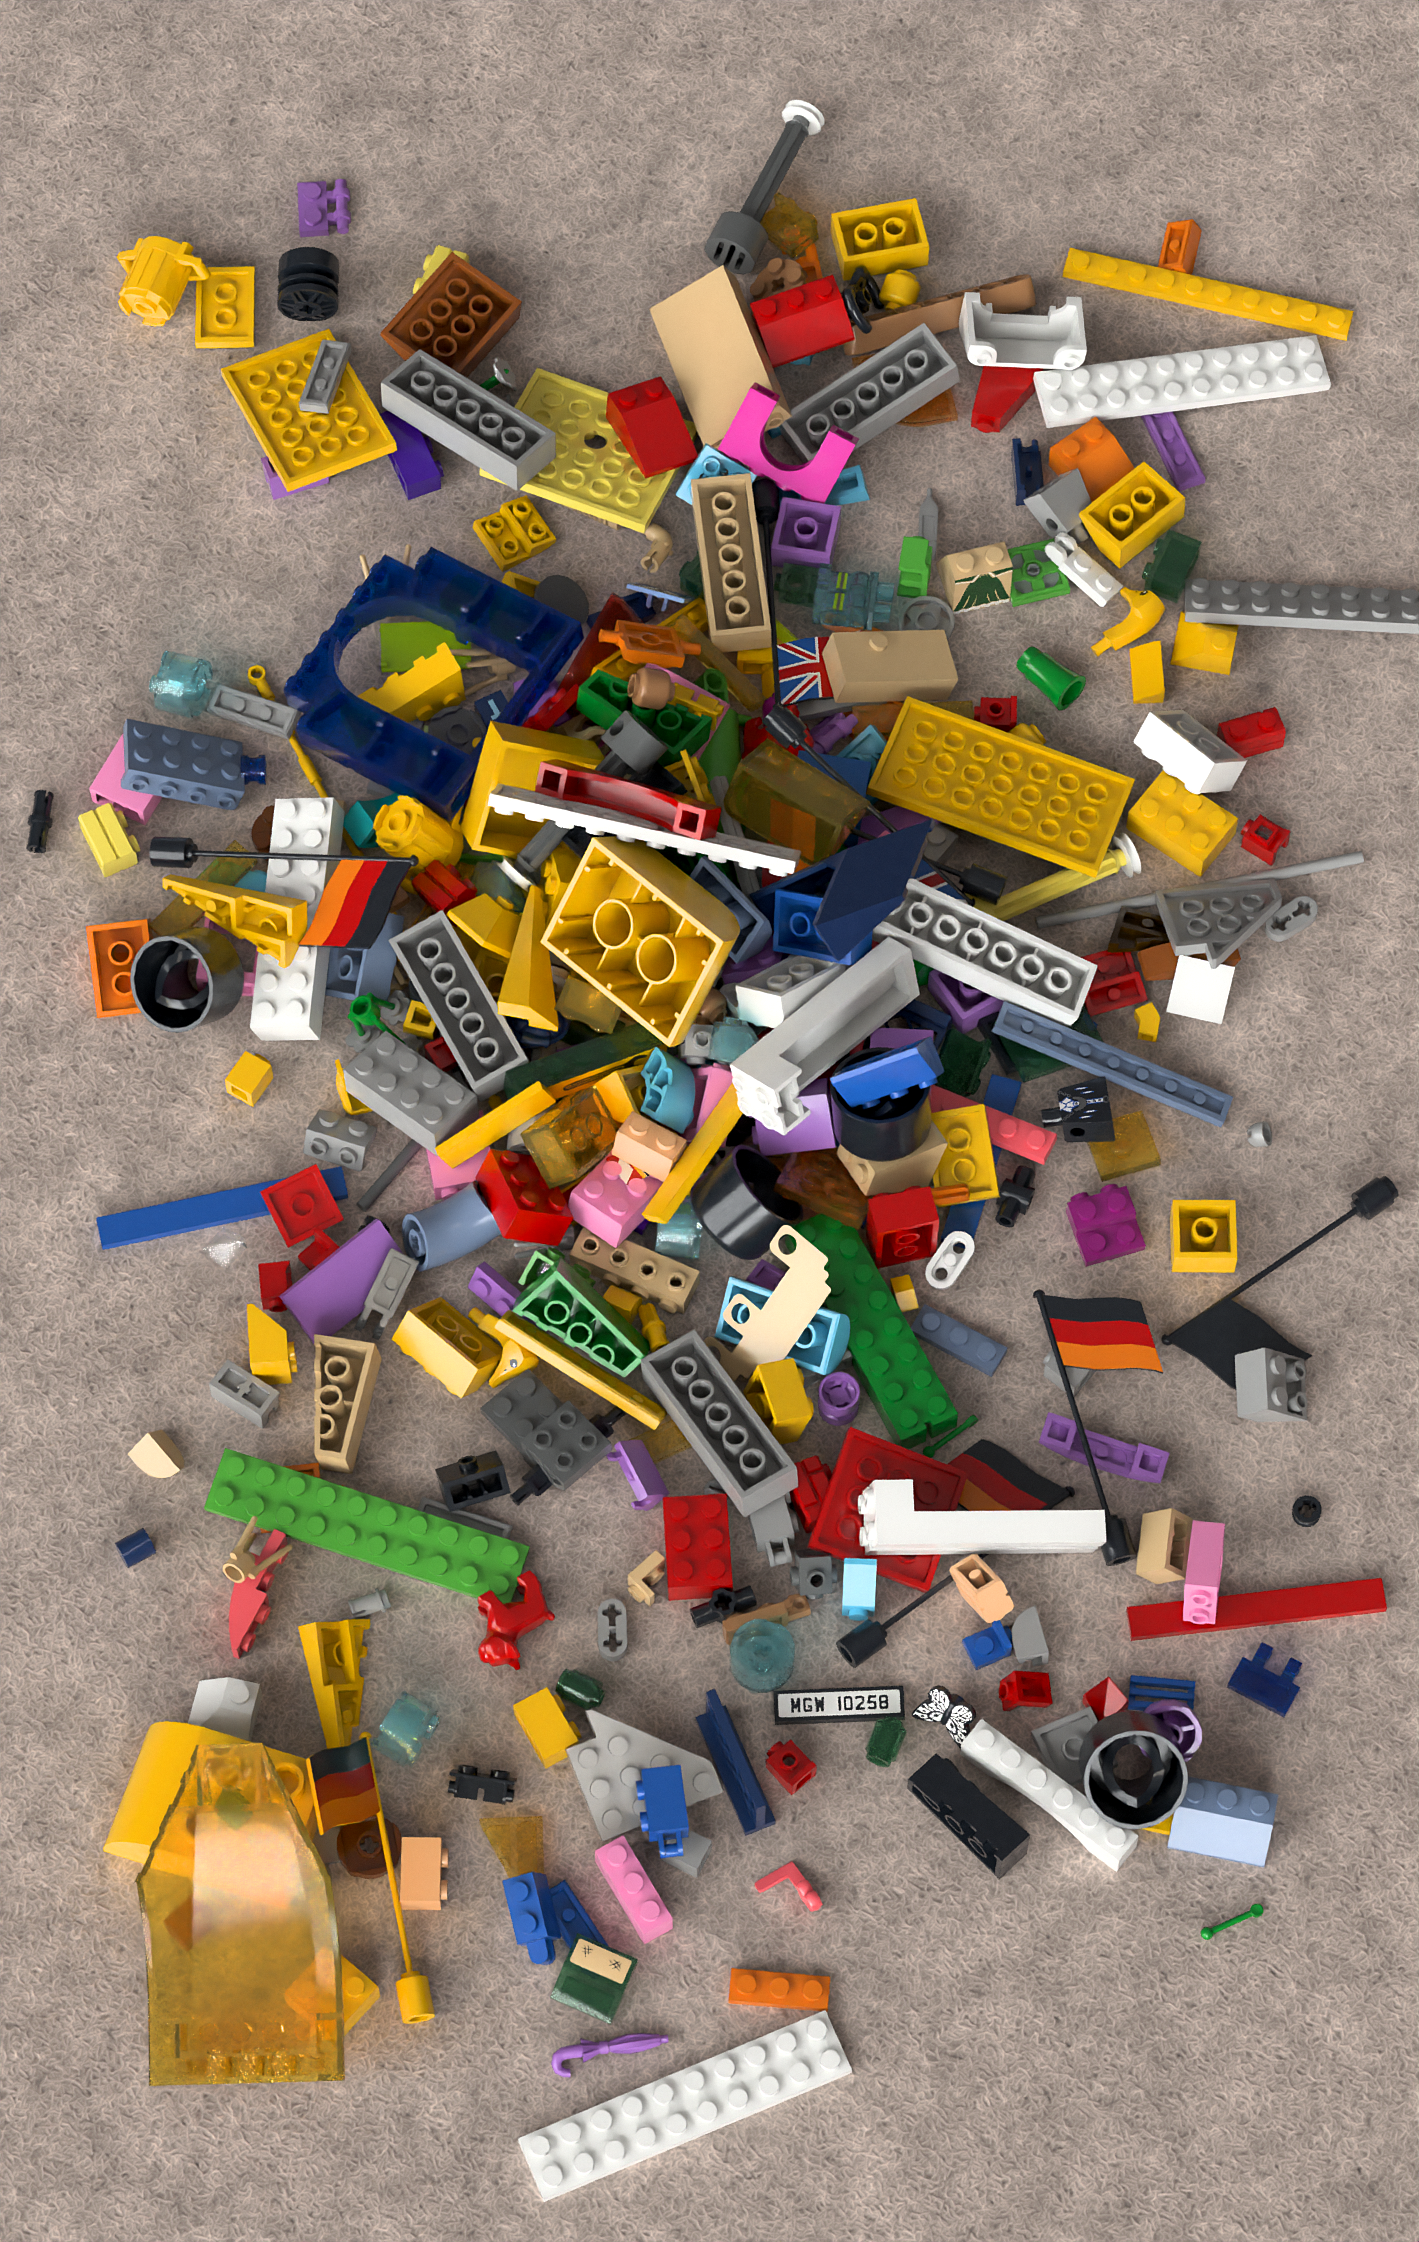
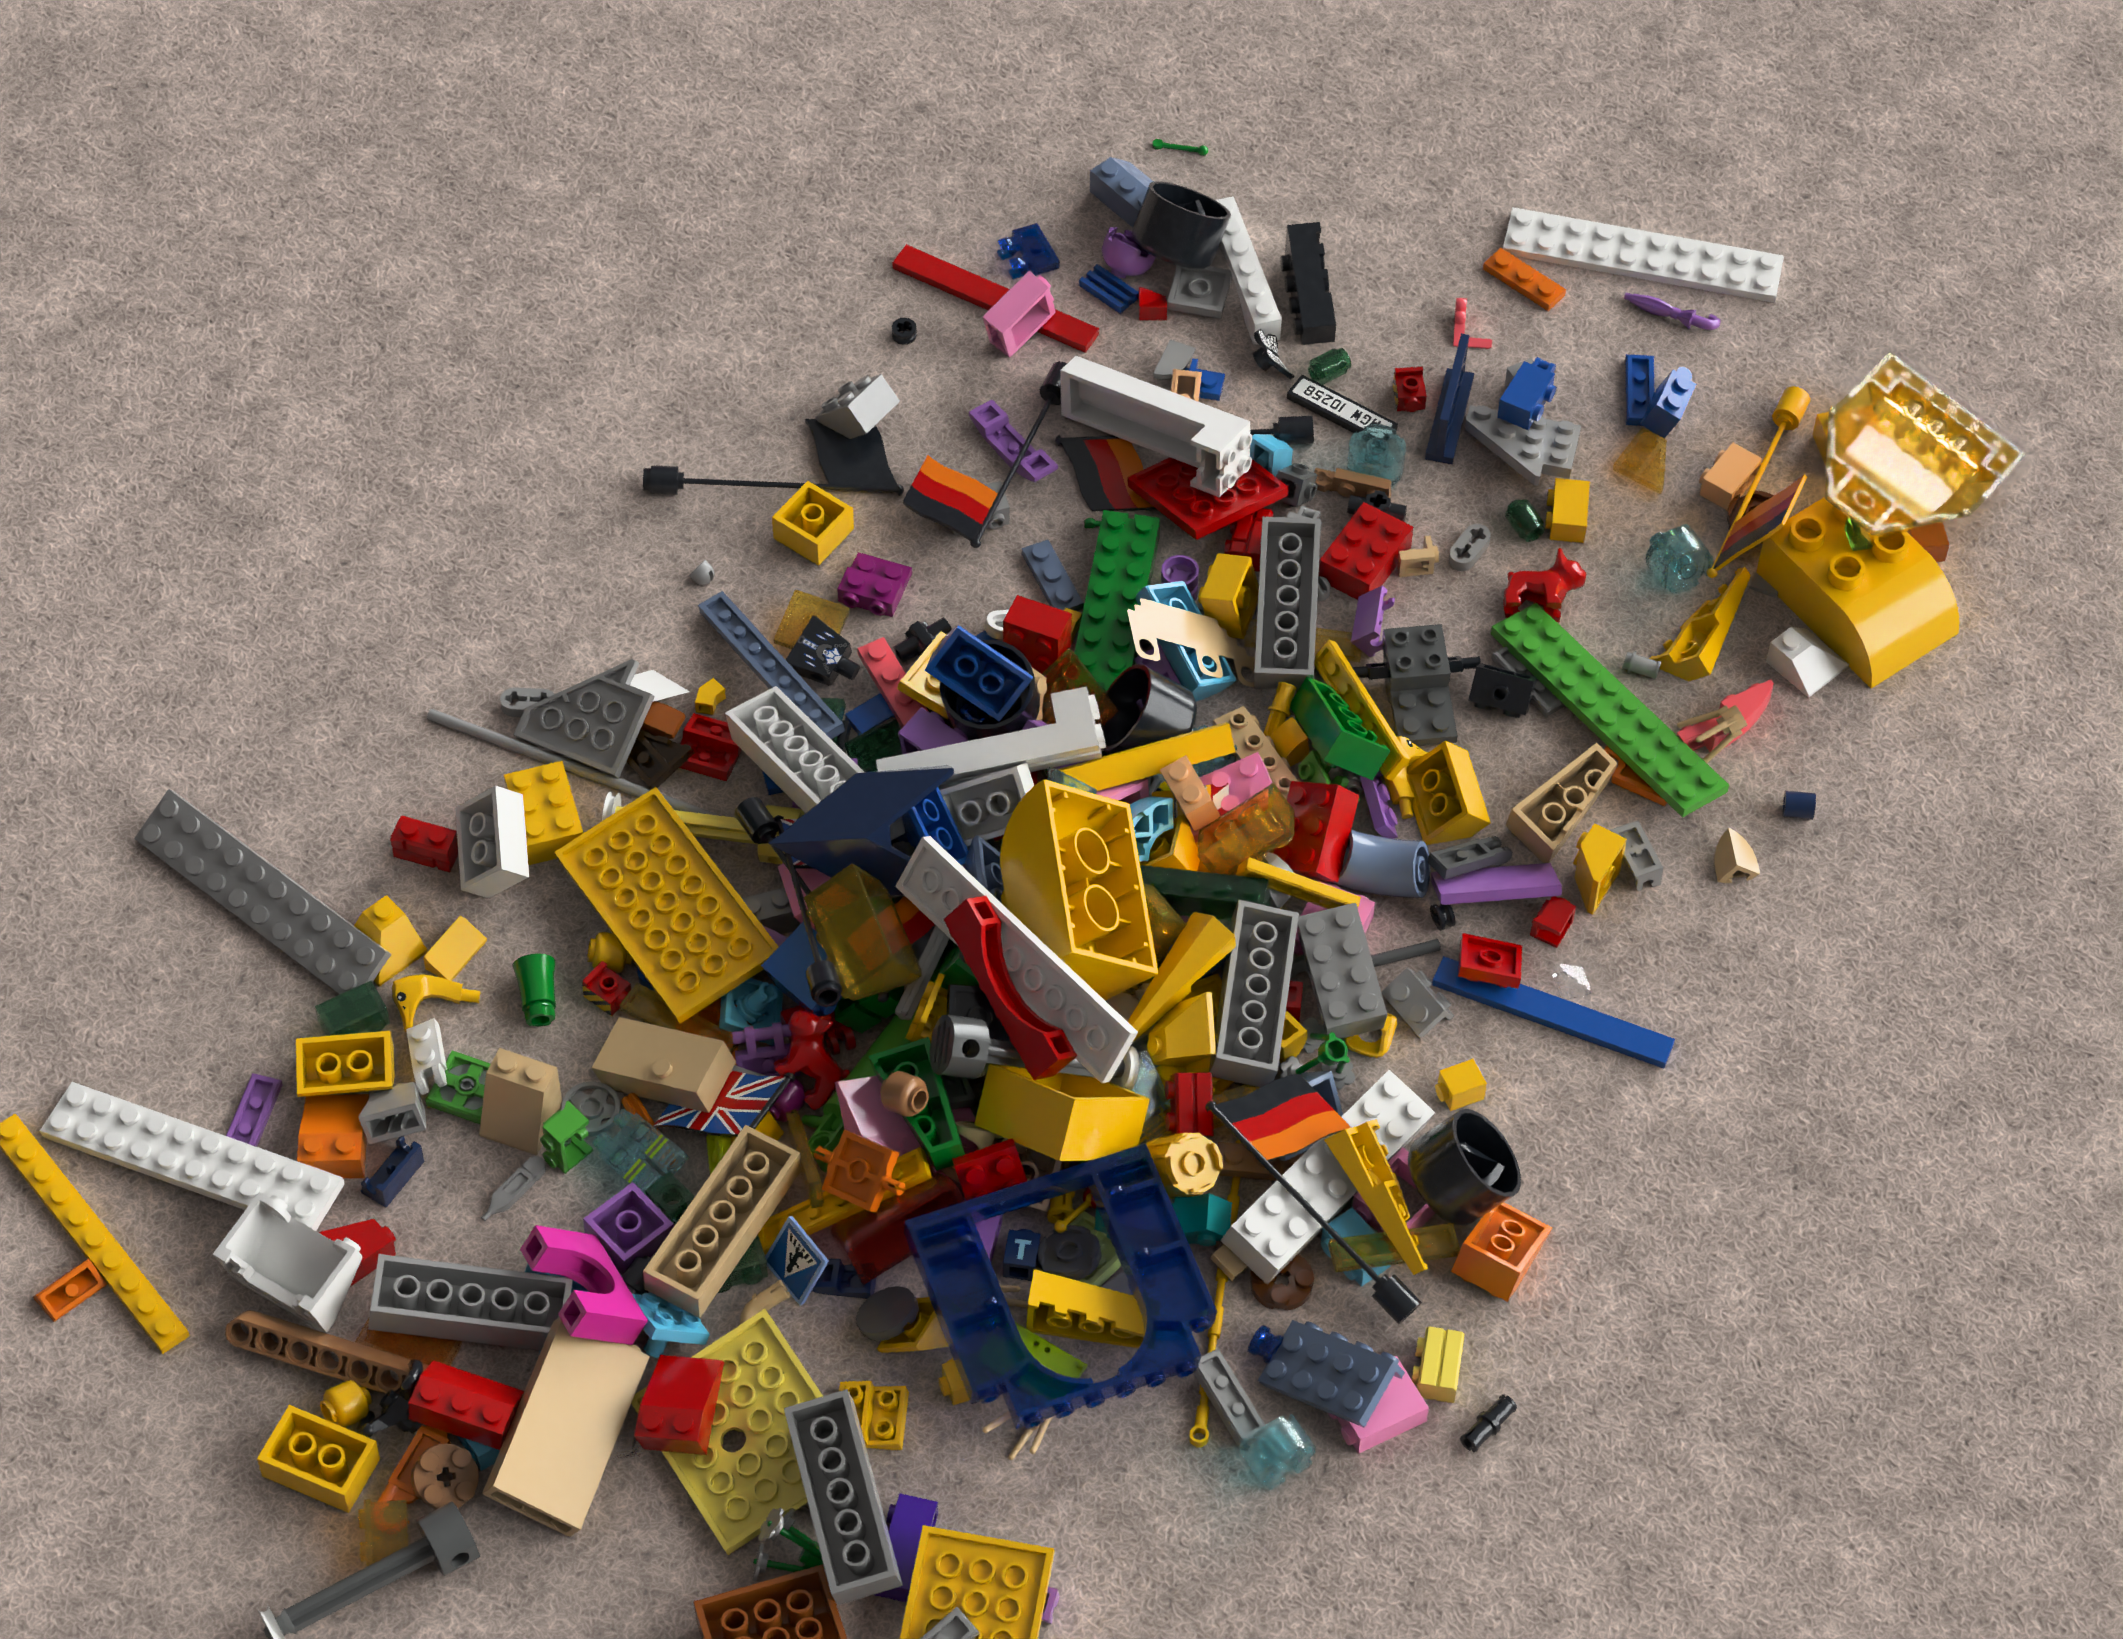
camera: 145 degrees left, 10 degrees down
red panel [298,1227,340,1271] -> none
black hinge [448,1765,517,1805] -> none
clear green slope [550,1933,638,2025] -> none
bright pink brick [595,1835,673,1945] -> none
yellow hinge [667,682,724,731] -> none
red bracket [998,1670,1053,1712] -> none
tan brick [1136,1508,1193,1584] -> none
red window [1240,814,1291,866] -> none

